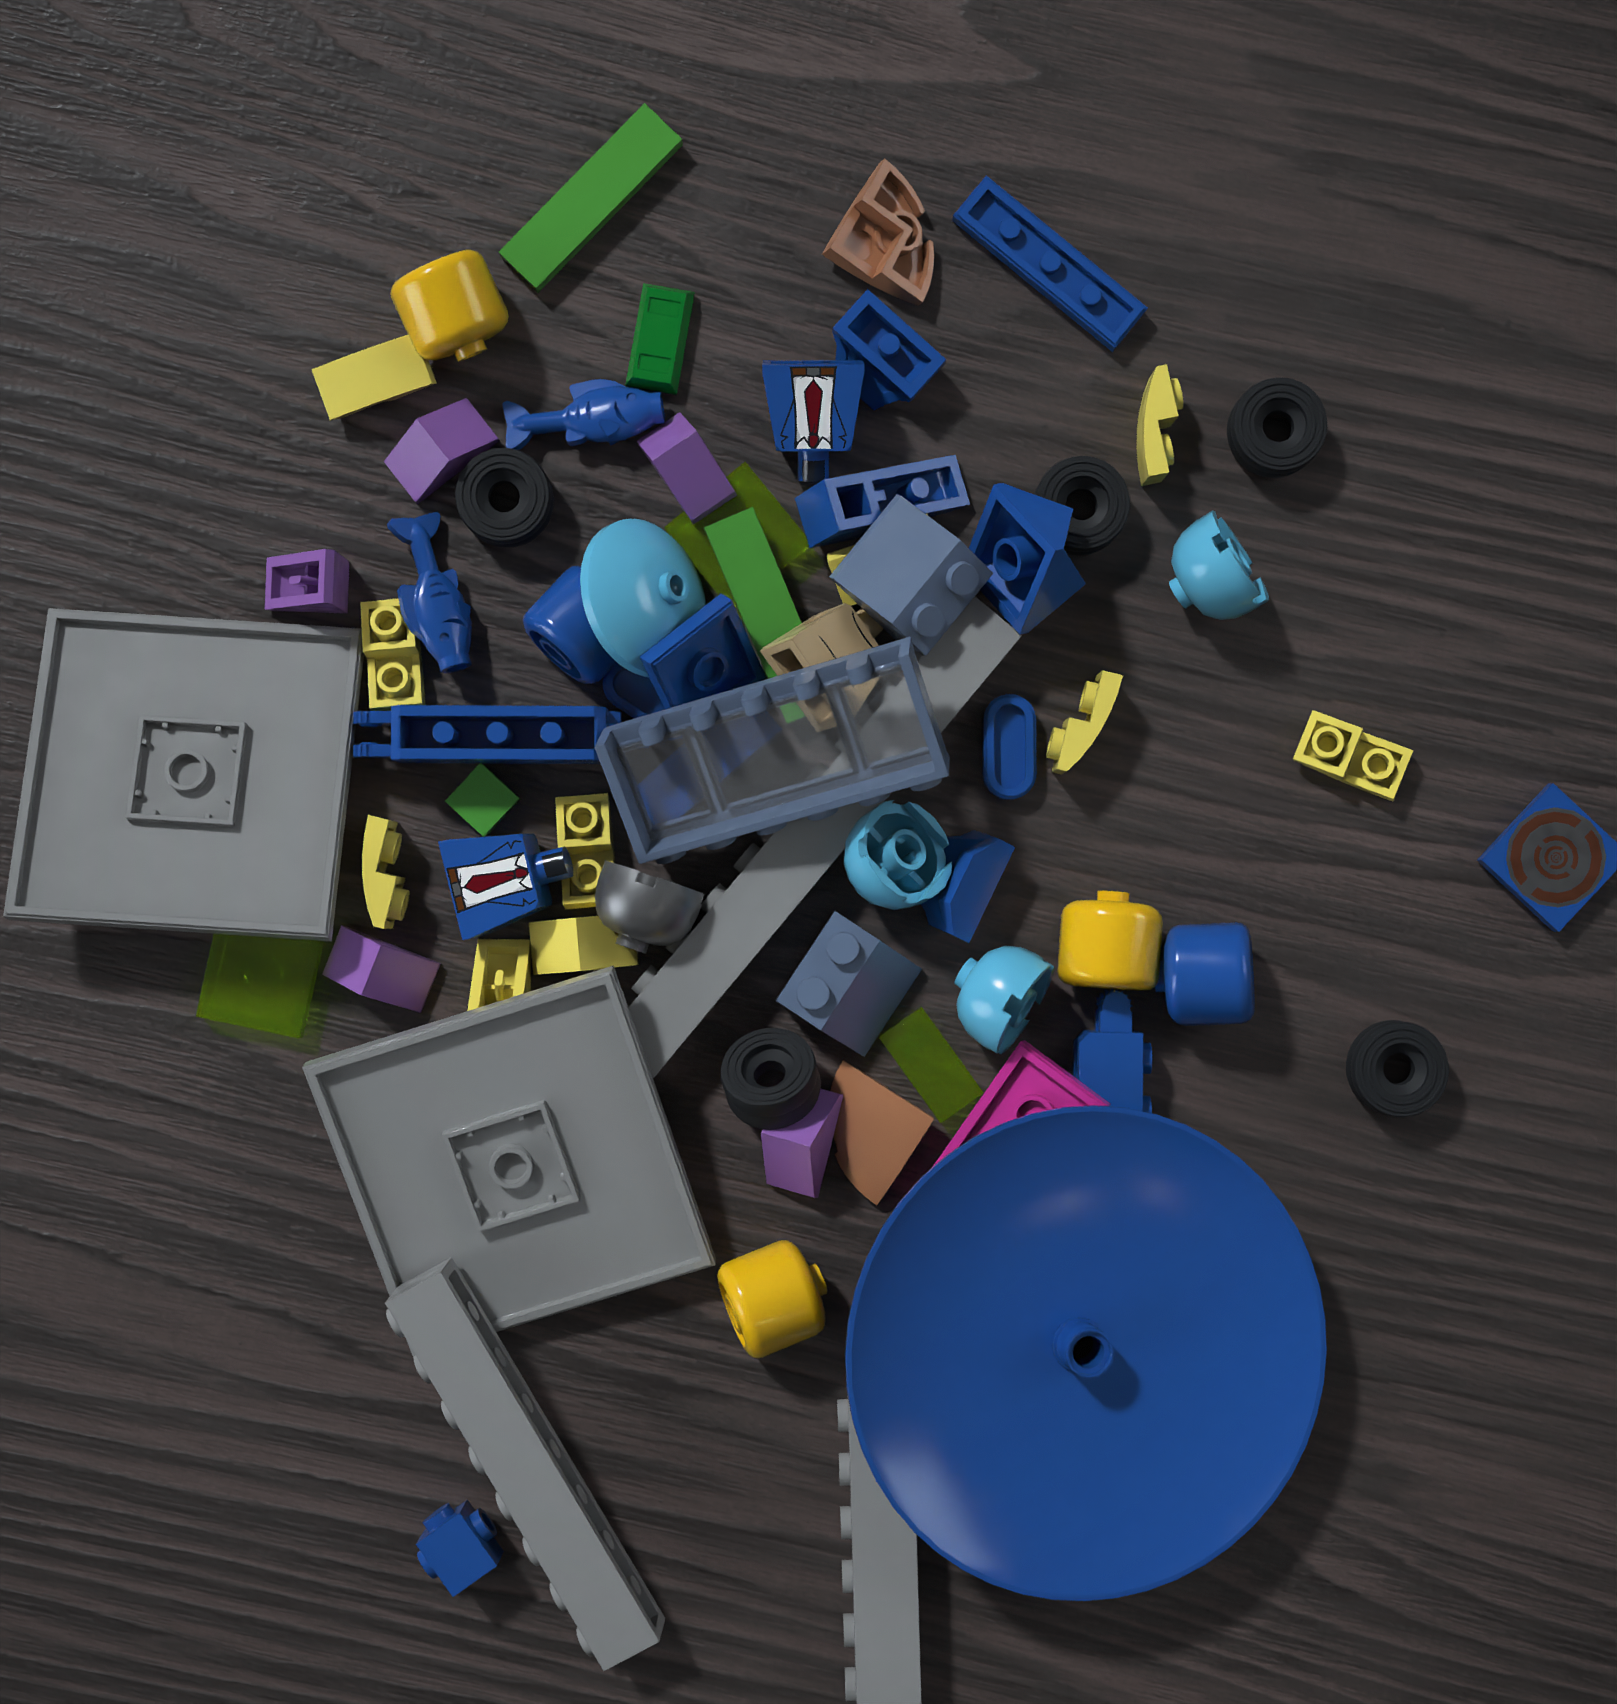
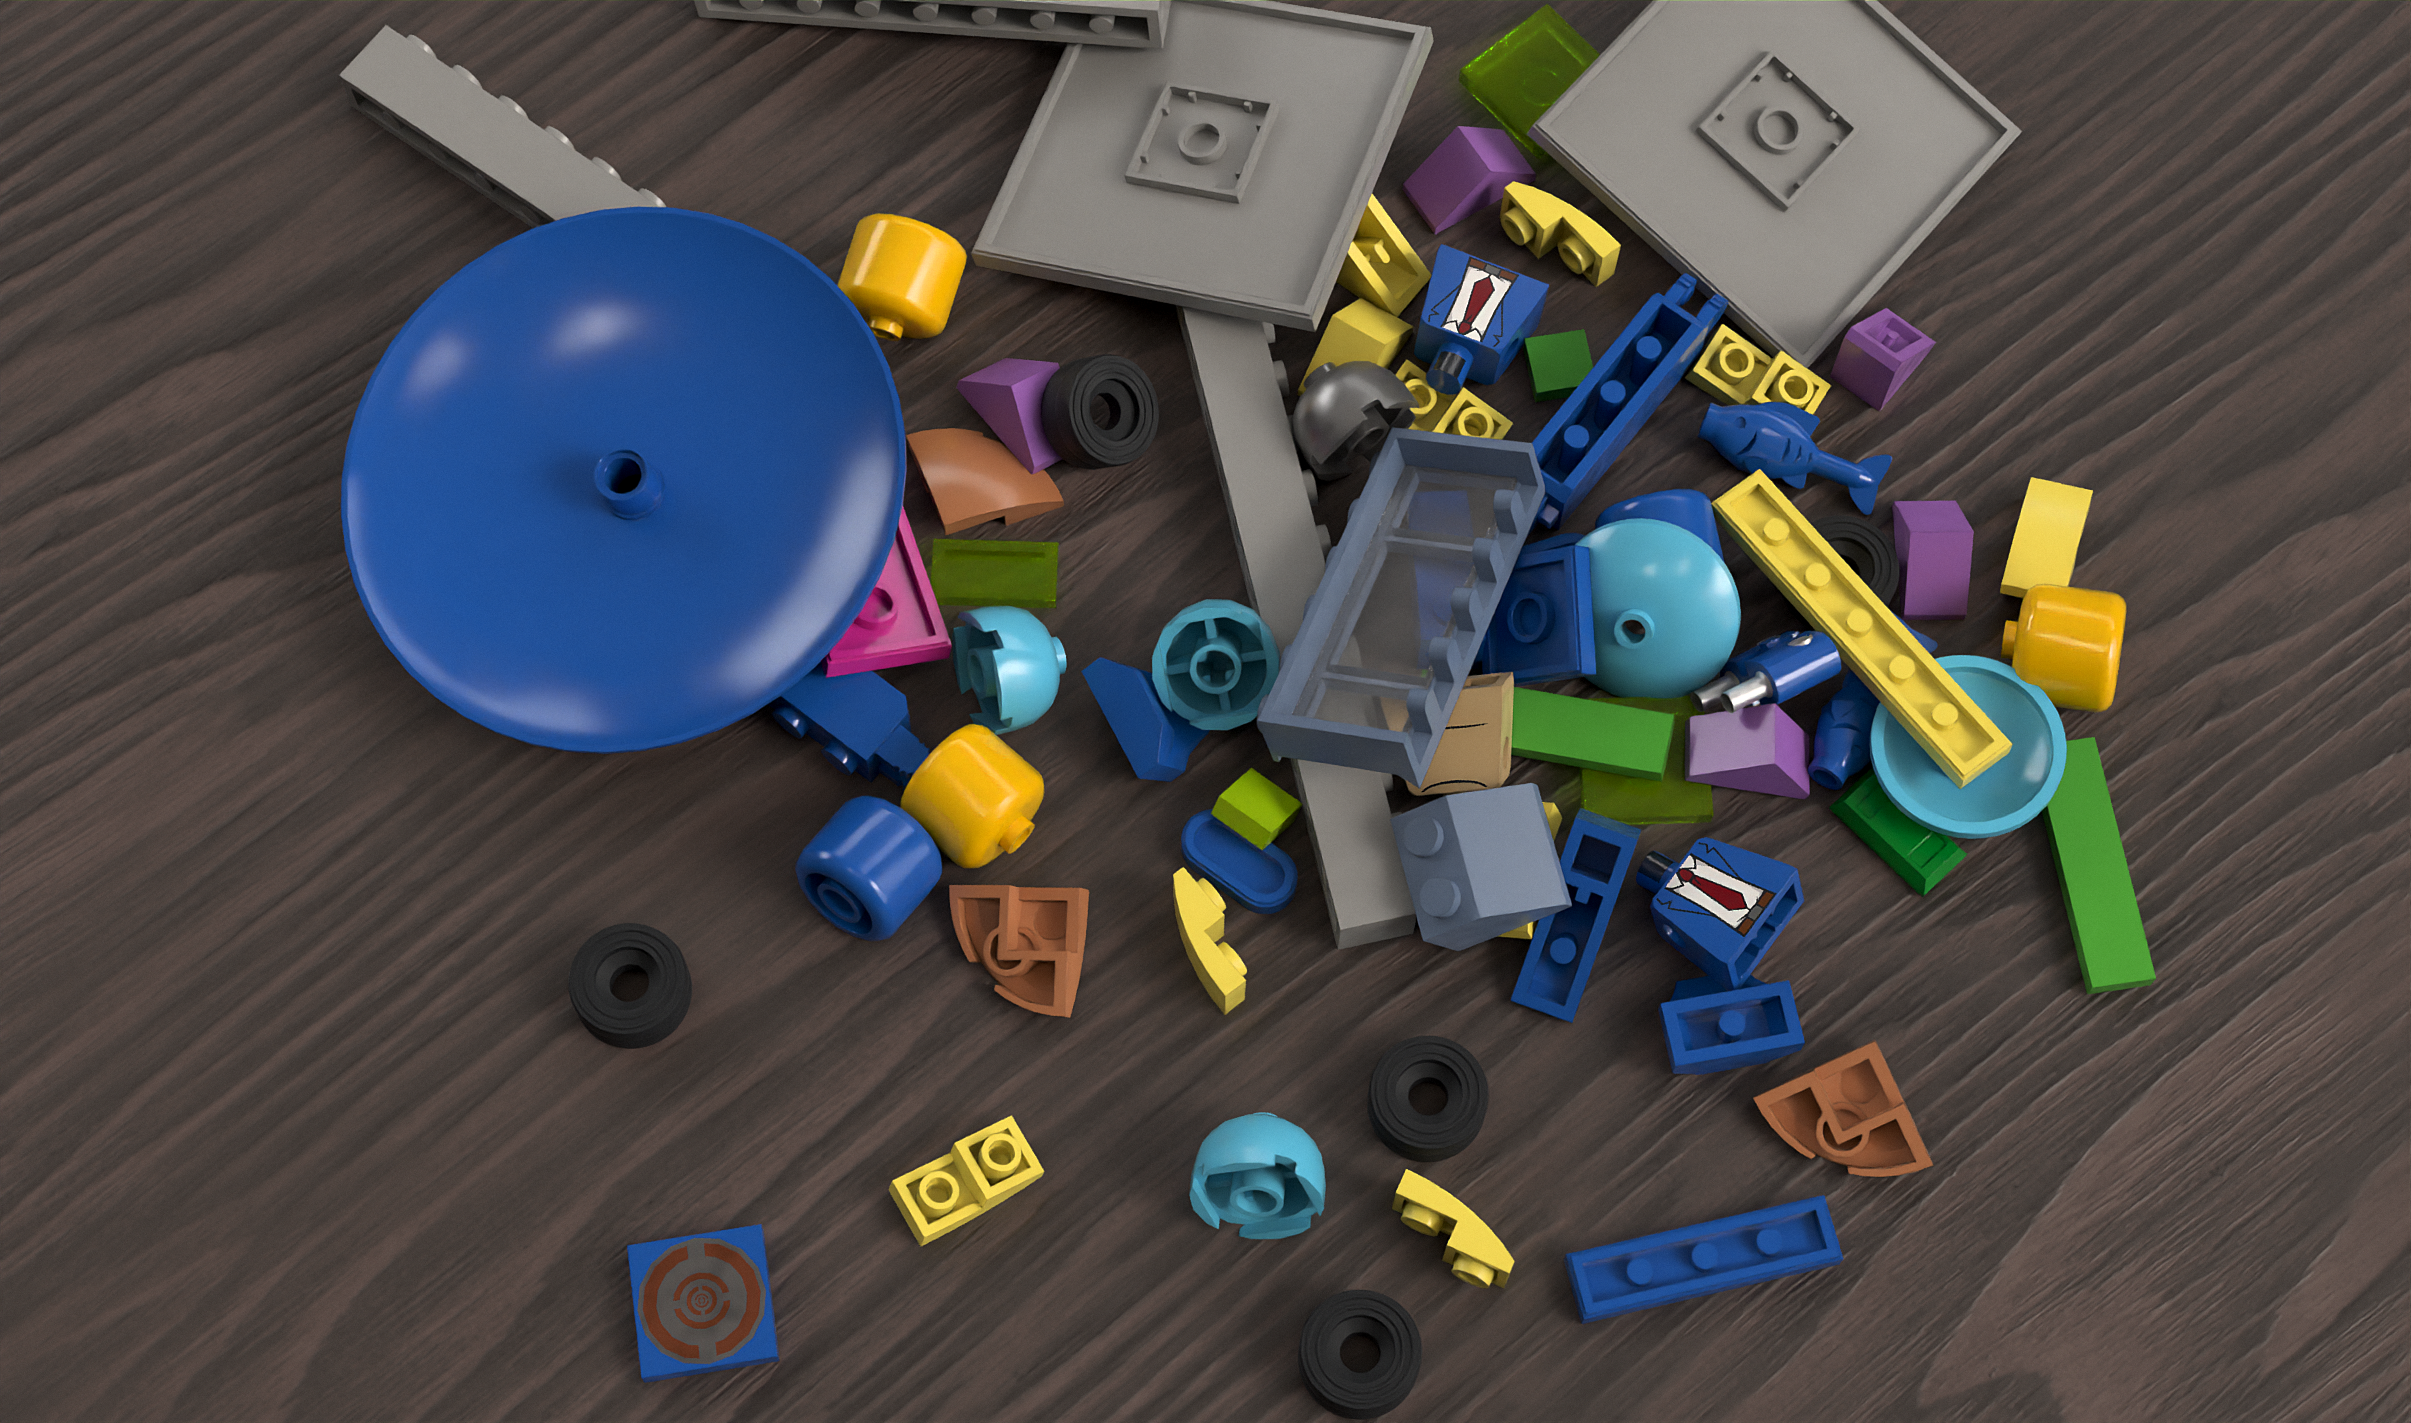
camera: 130 degrees right, 20 degrees down
sand blue slope [776,911,922,1057] -> none
blue slope [969,483,1086,634] -> none
none -> nougat brick [949,885,1089,1018]
none -> lime tile [1211,768,1302,851]
none -> blue piece [1690,631,1841,713]
none -> light yellow tile [1711,469,2013,789]
none -> medium azure dish [1869,655,2067,839]

